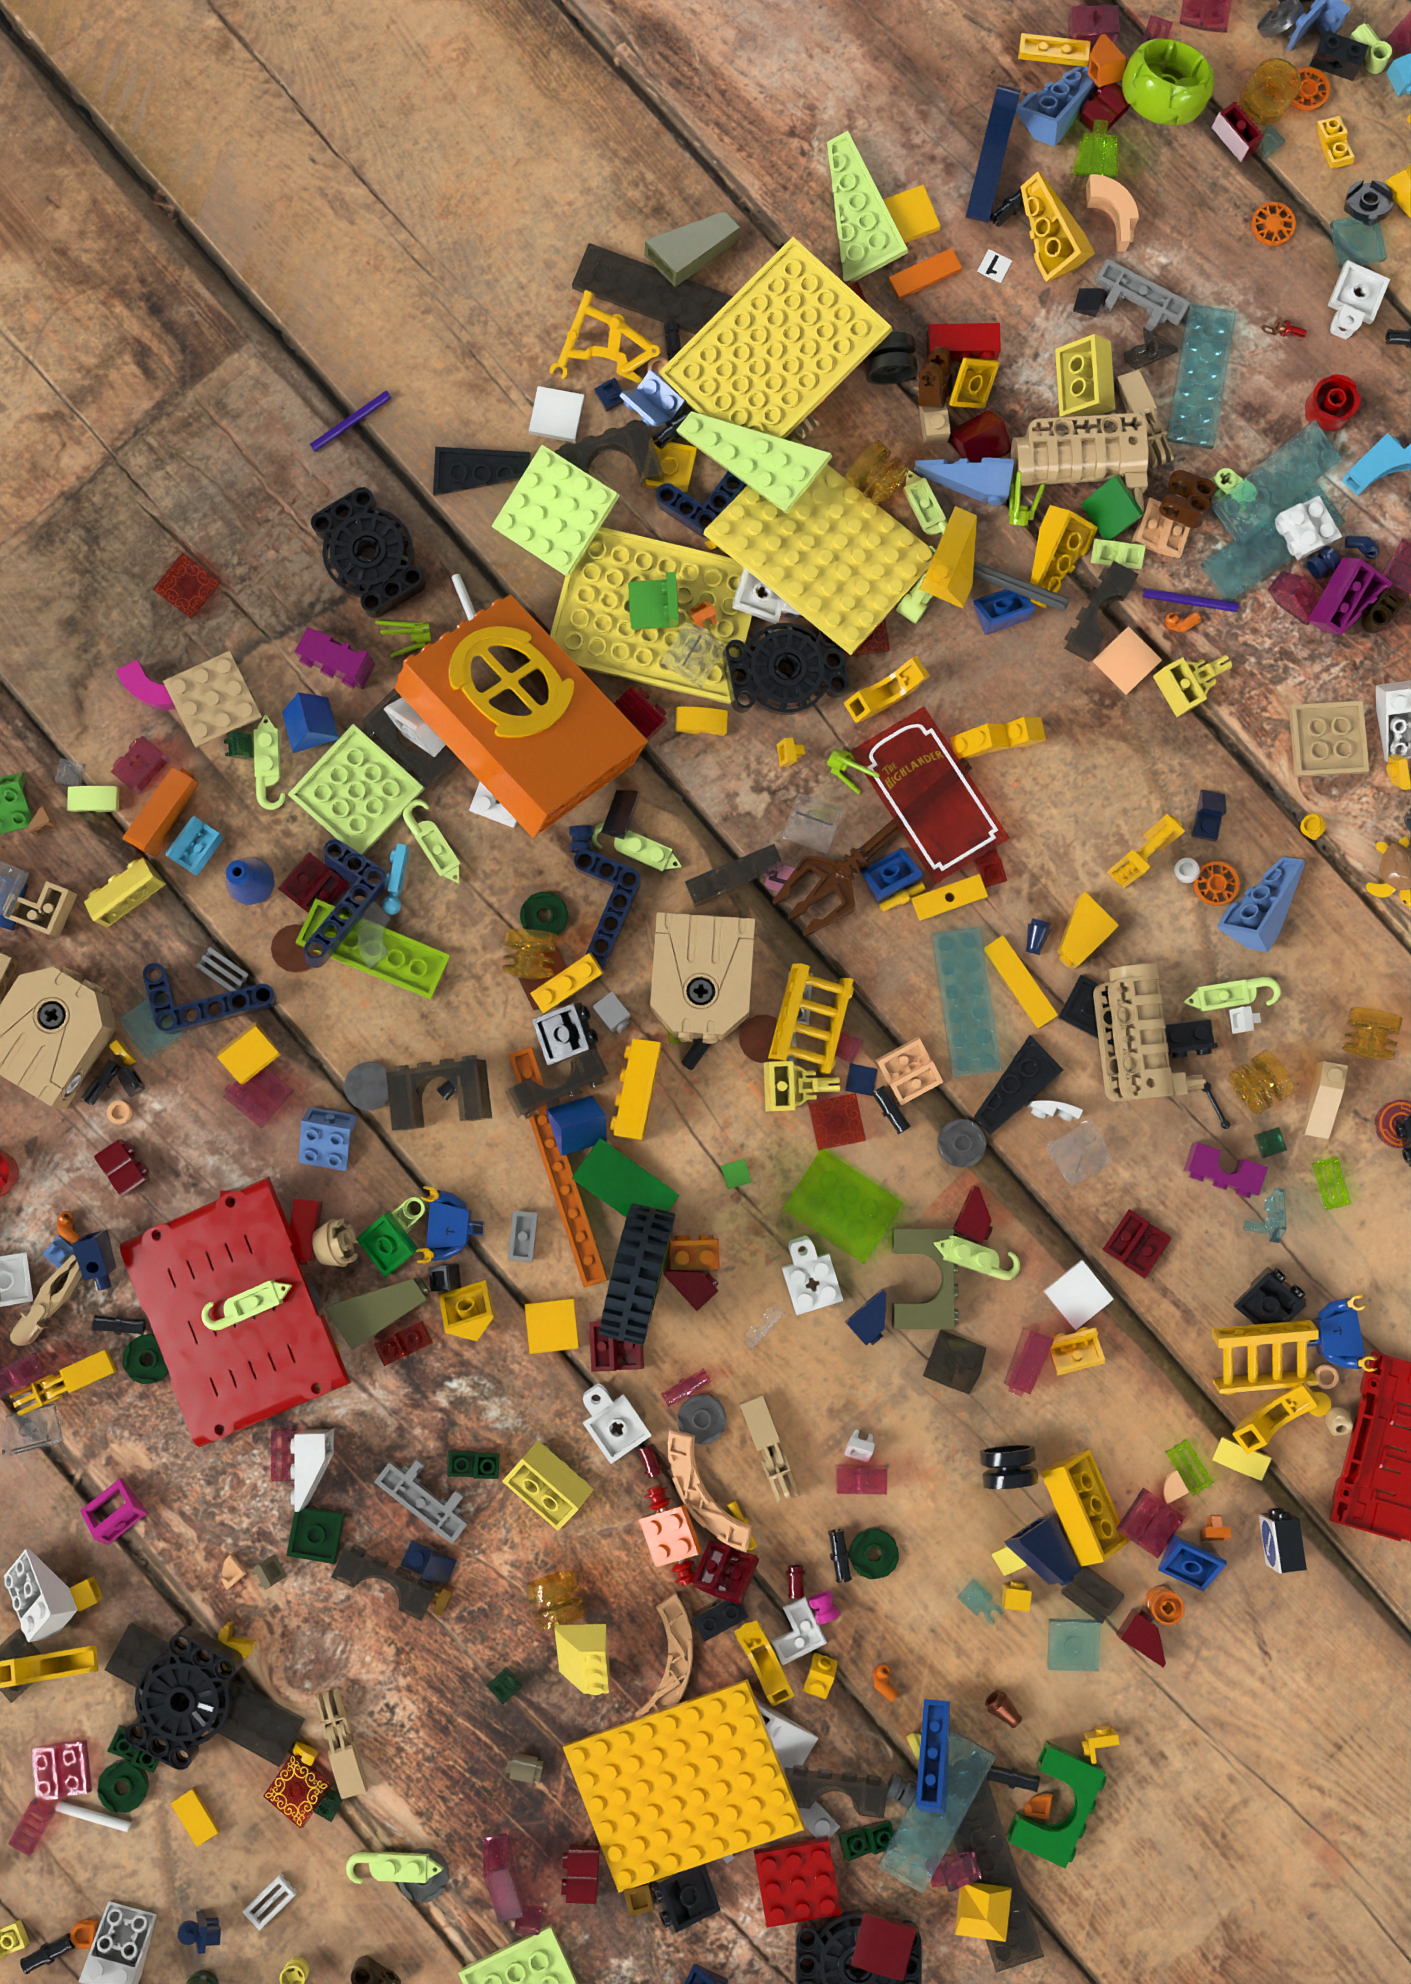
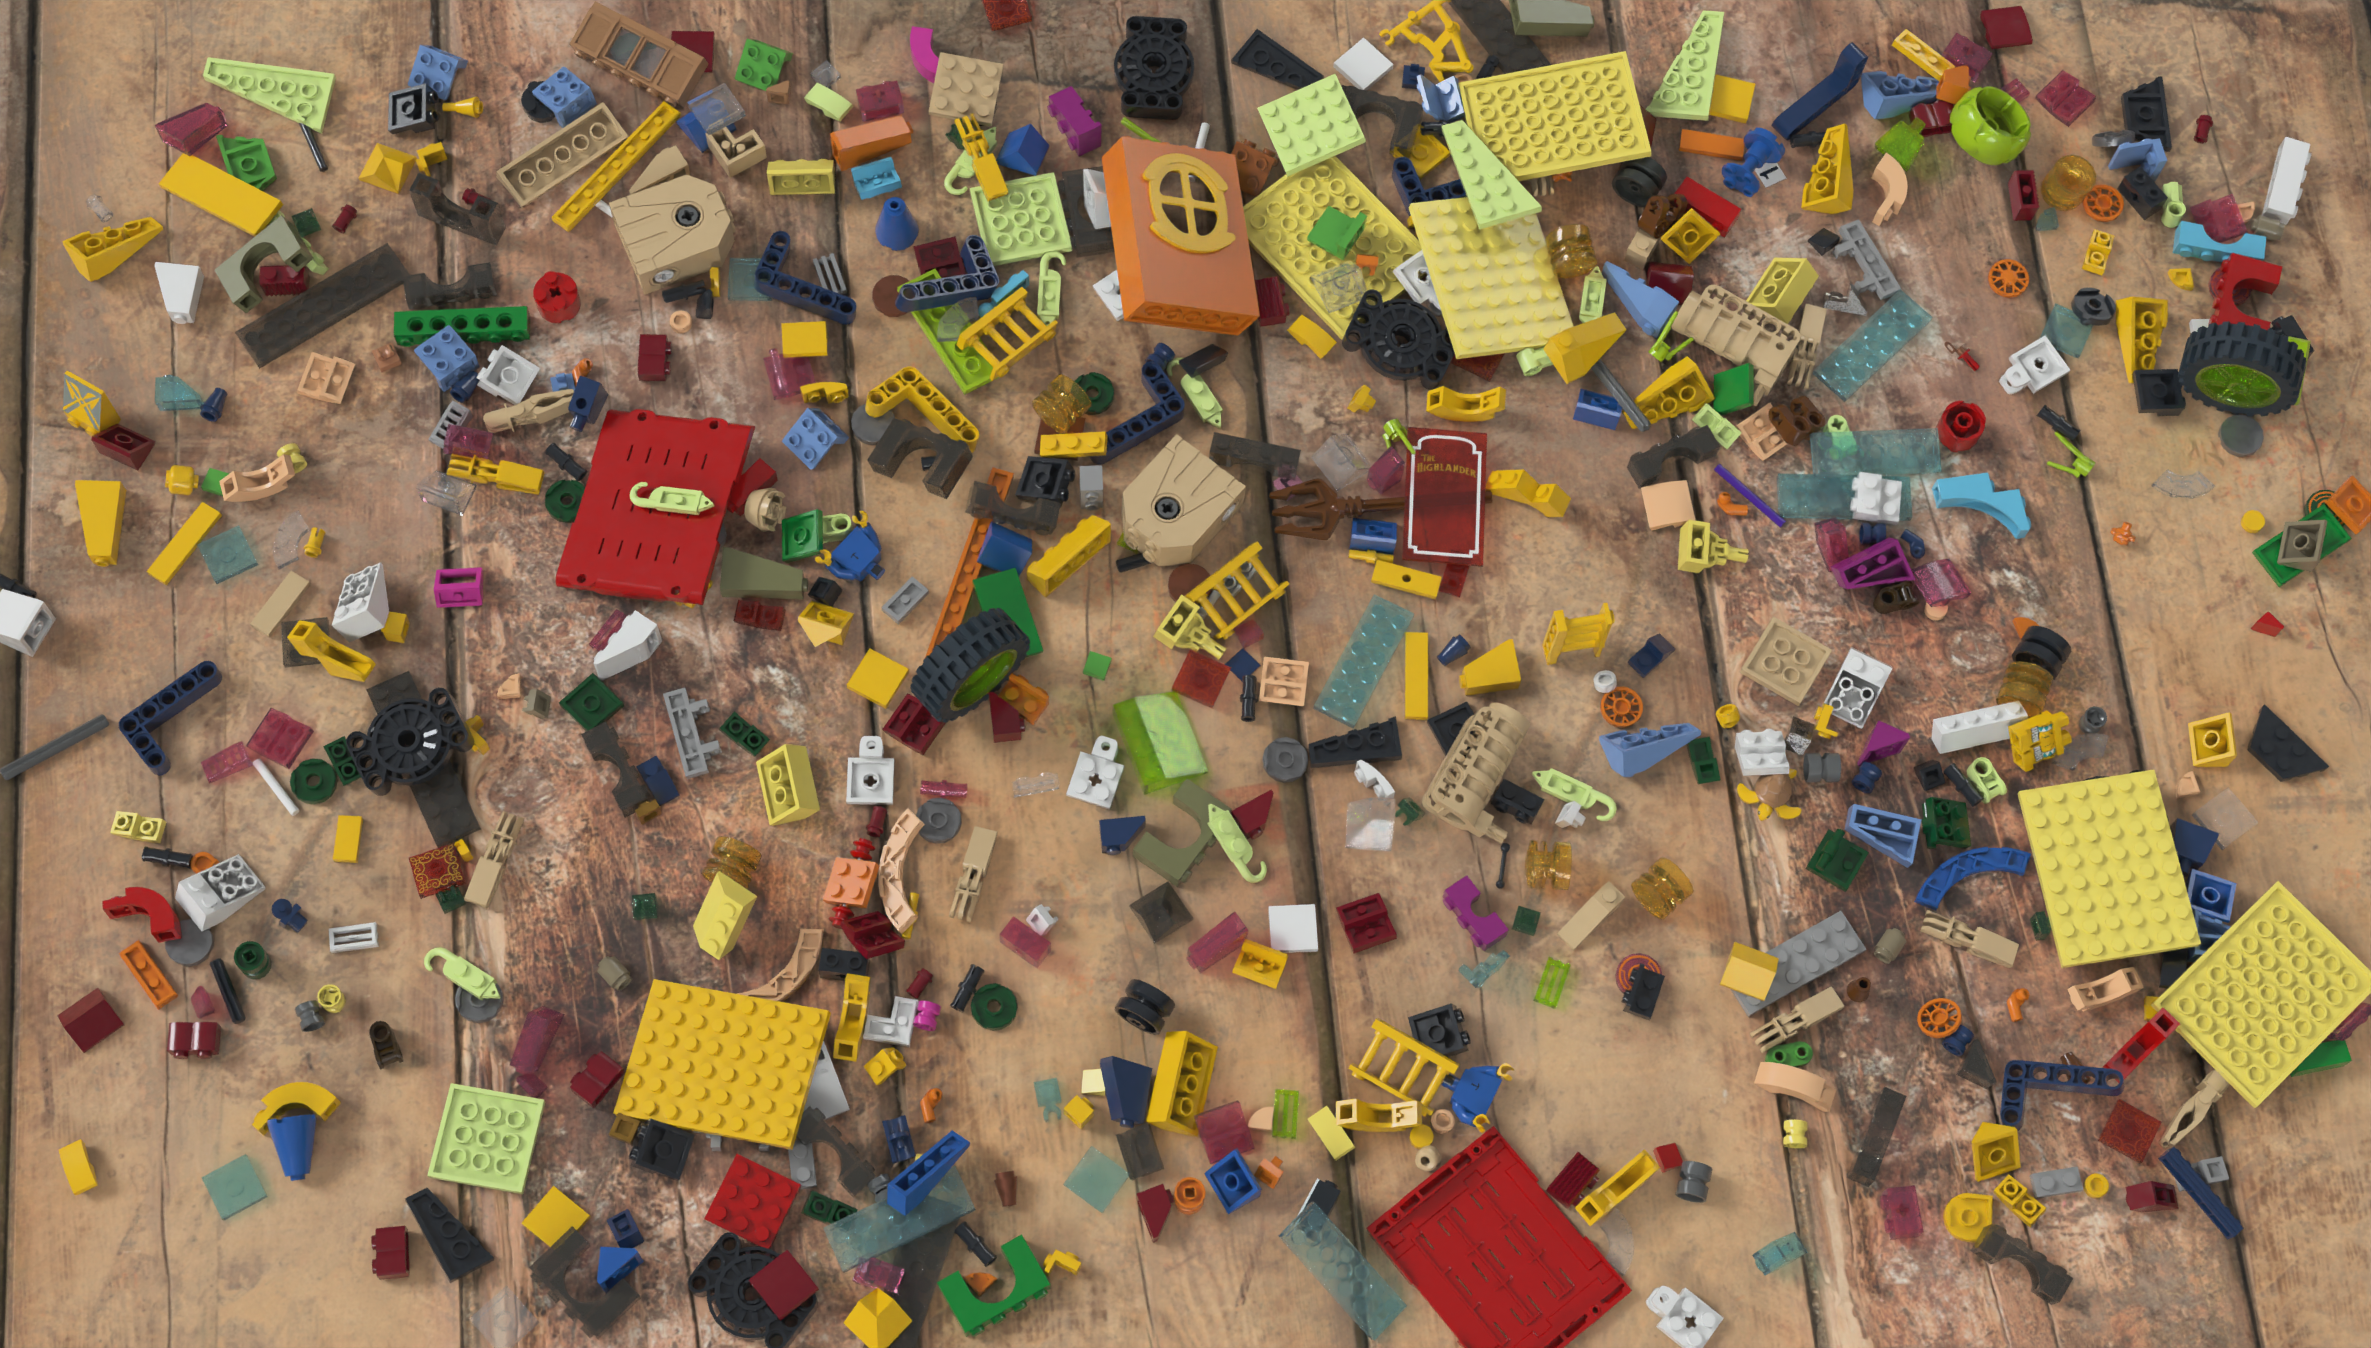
camera: 30 degrees right, 15 degrees down
none -> yellow slope [800,382,849,404]
none -> yellow beam [865,366,979,454]
none -> dark blue hips [882,1115,916,1164]
none -> yellow arm [954,113,1008,202]
none -> yellow fence [956,287,1058,381]
none -> dark orange bracket [1231,139,1280,197]
none -> clear light blue plate [1279,1201,1407,1341]
none -> clear pink slope [1367,446,1405,495]
none -> clear green tile [1395,797,1426,826]
none -> dark green slope [1686,737,1721,785]
none -> blue piece [1722,128,1785,197]
none -> white plate [1735,729,1790,776]
none -> clear smoke slope [1784,716,1815,755]

